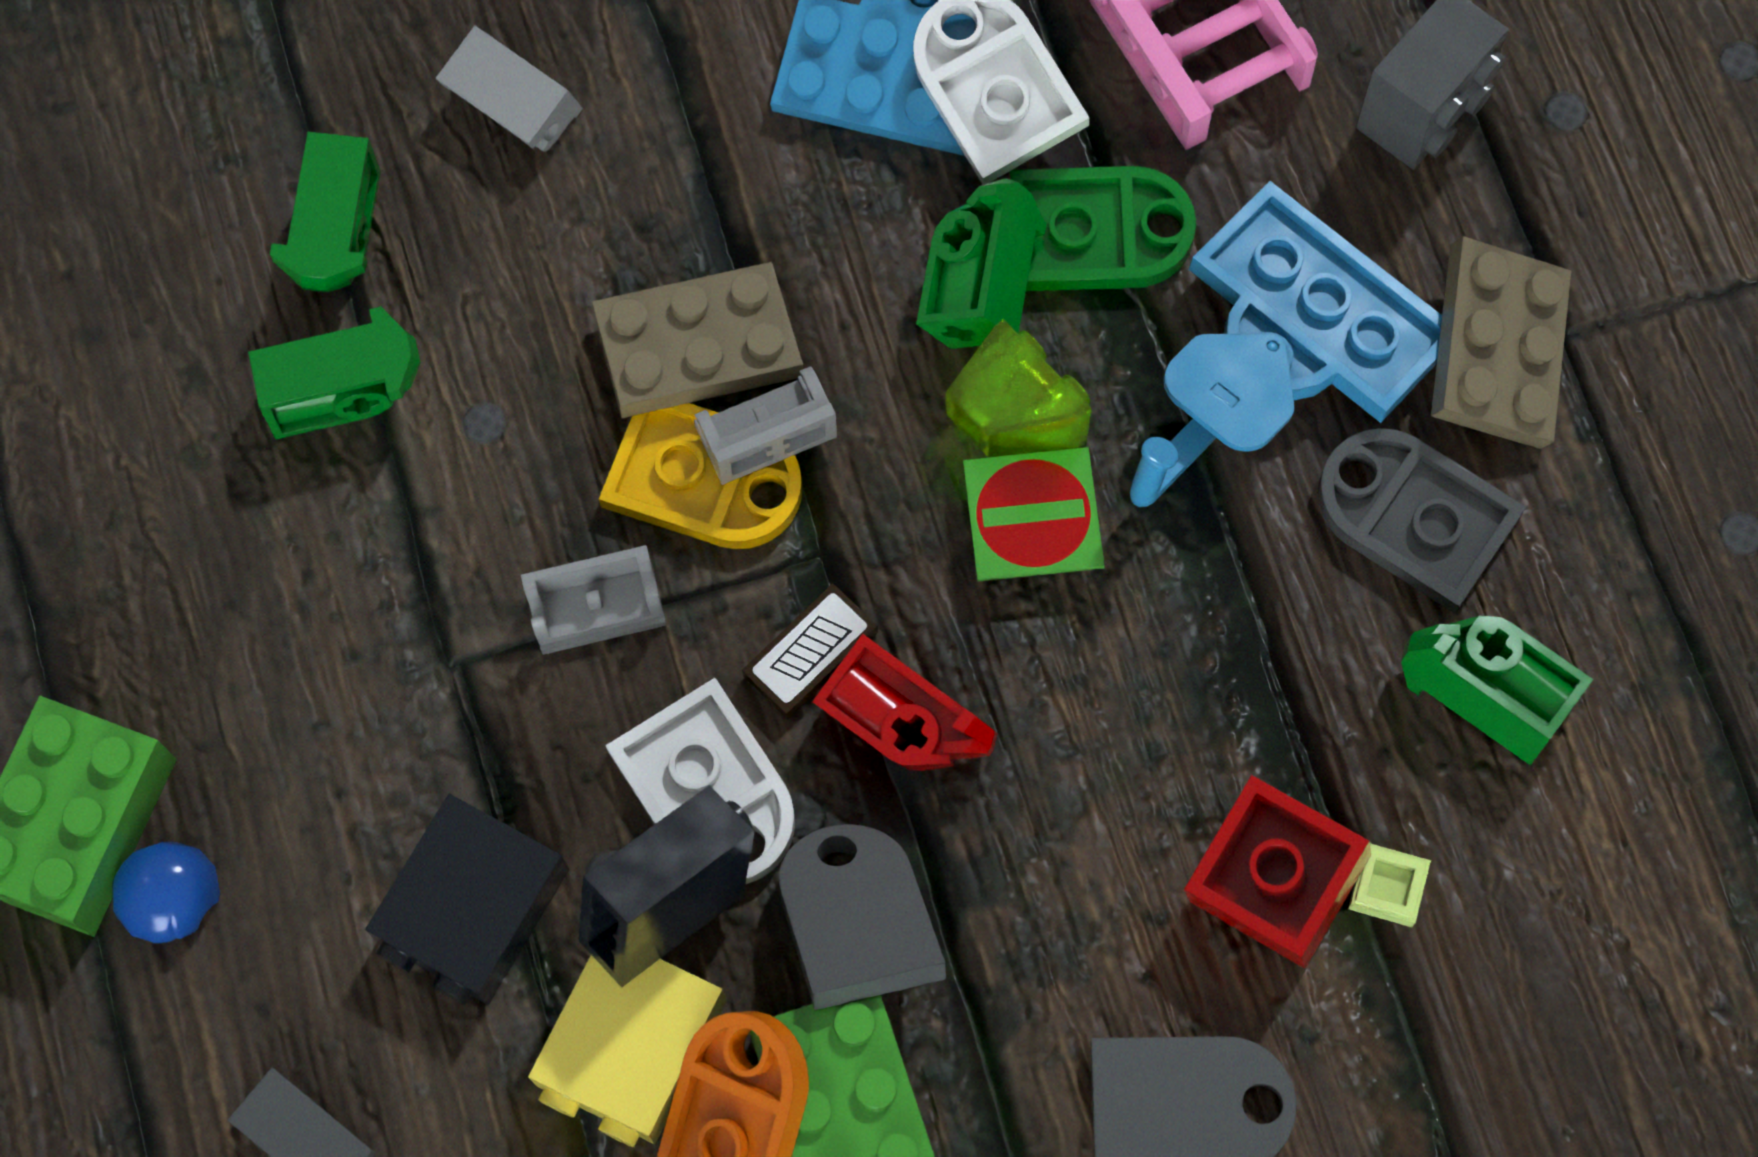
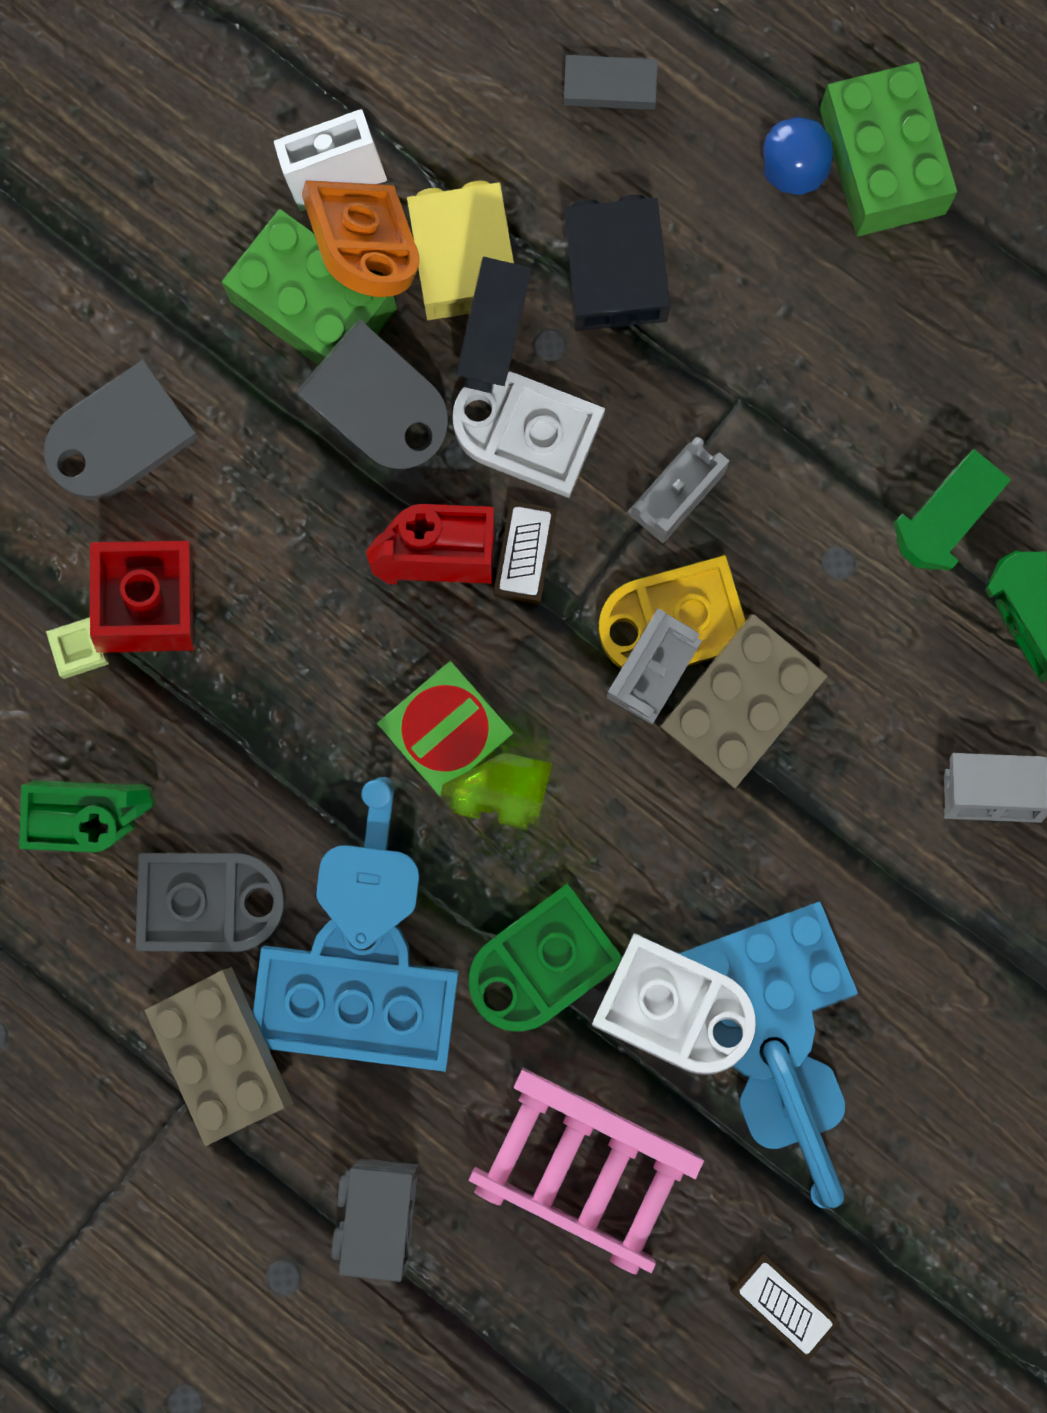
camera: 145 degrees right, 10 degrees up
green piece [916,179,1046,349] -> none

